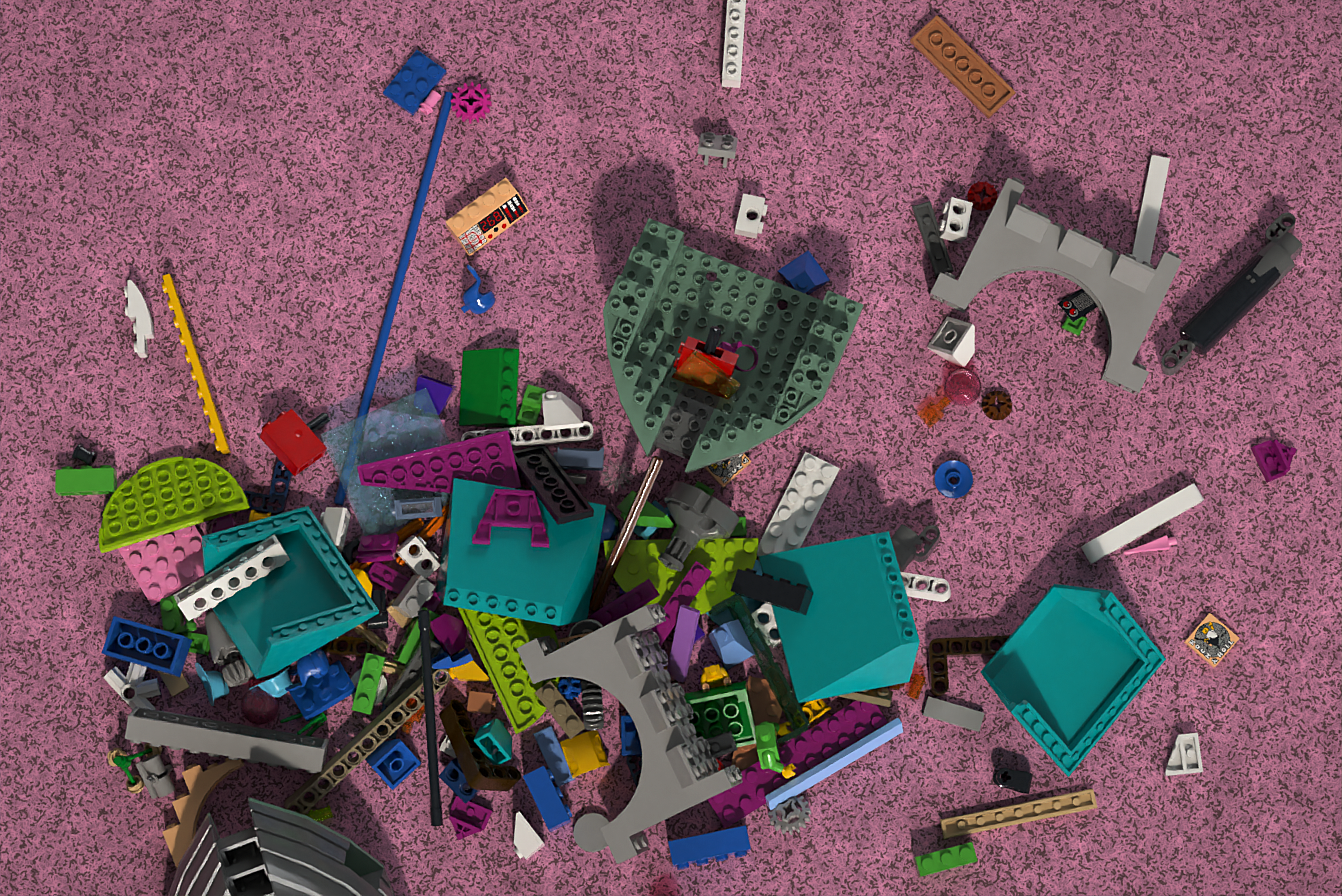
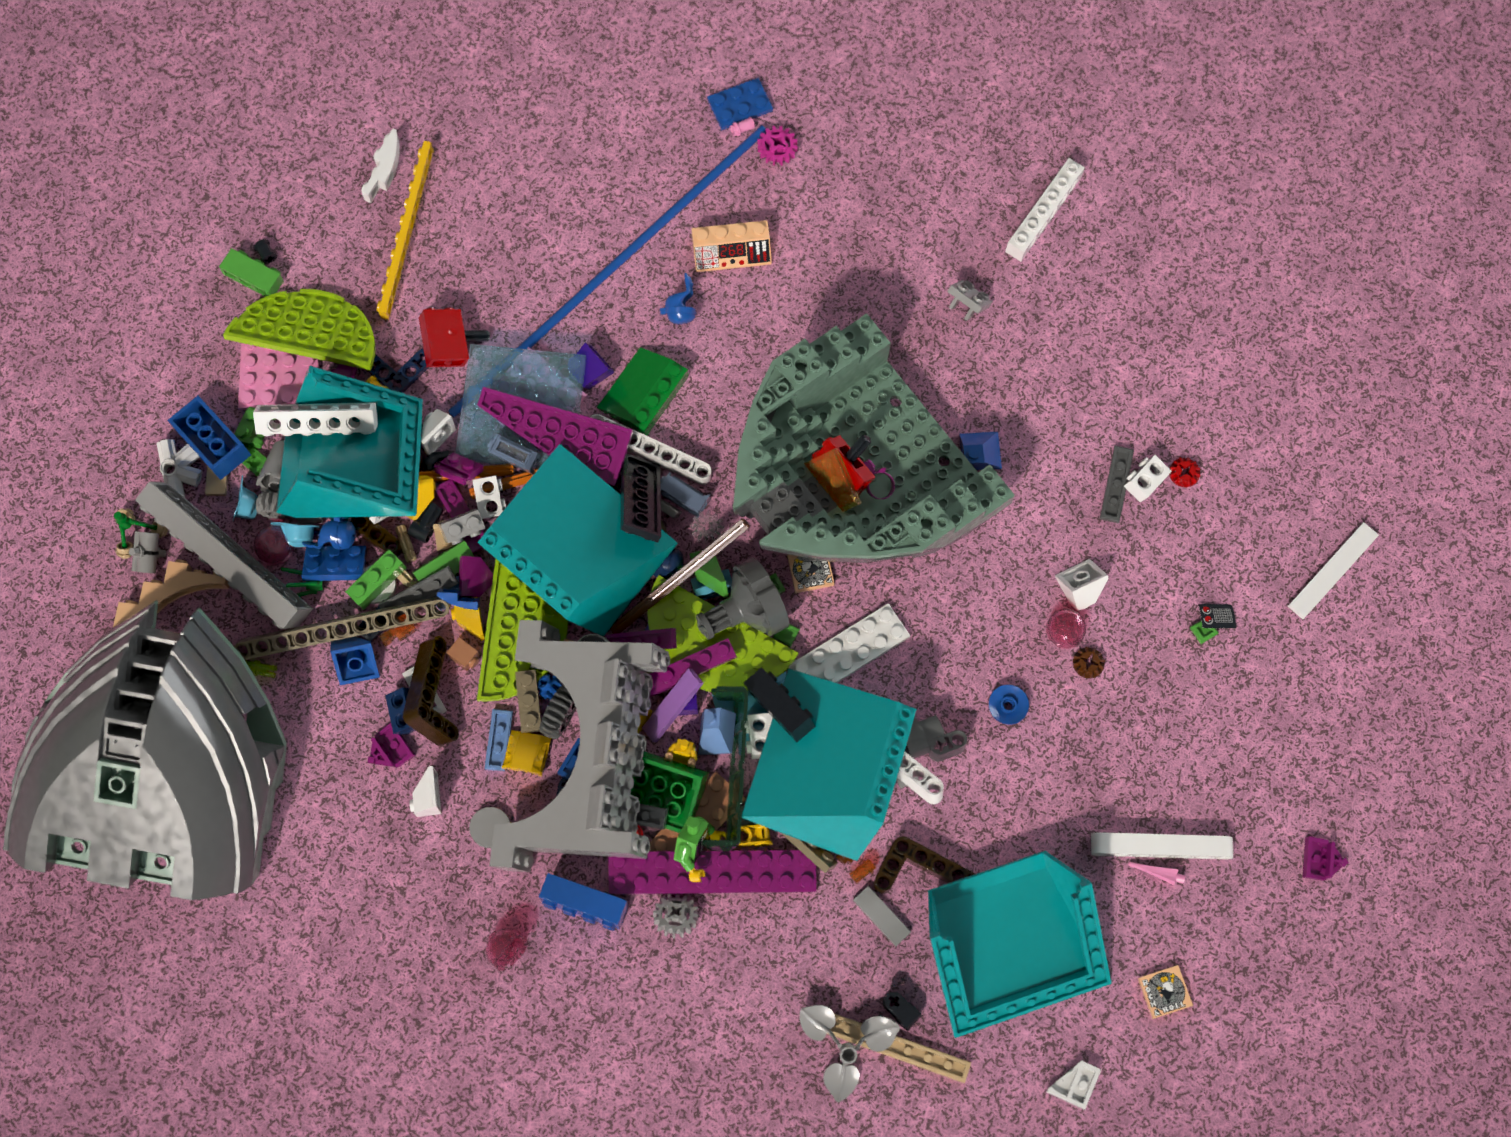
camera: 30 degrees right, 5 degrees down
black piece [418,610,443,826] -> none
magenta wing [472,489,549,548] -> none
teal torso [474,718,512,765] -> none
bright green slope [517,384,546,426] -> none
blue brick [523,766,572,832] -> none
white slope [542,391,583,430] -> none
white brick [735,193,768,239] -> none
light blue tile [765,718,903,810] -> none
nougat plate [910,15,1016,119] -> none
bright green brick [913,842,978,878] -> none
clear orange plate [917,396,951,428] -> none
light grey arch [930,177,1182,395] -> none
piece [1161,212,1303,376] -> none
none -> light grey plant [800,1005,900,1102]

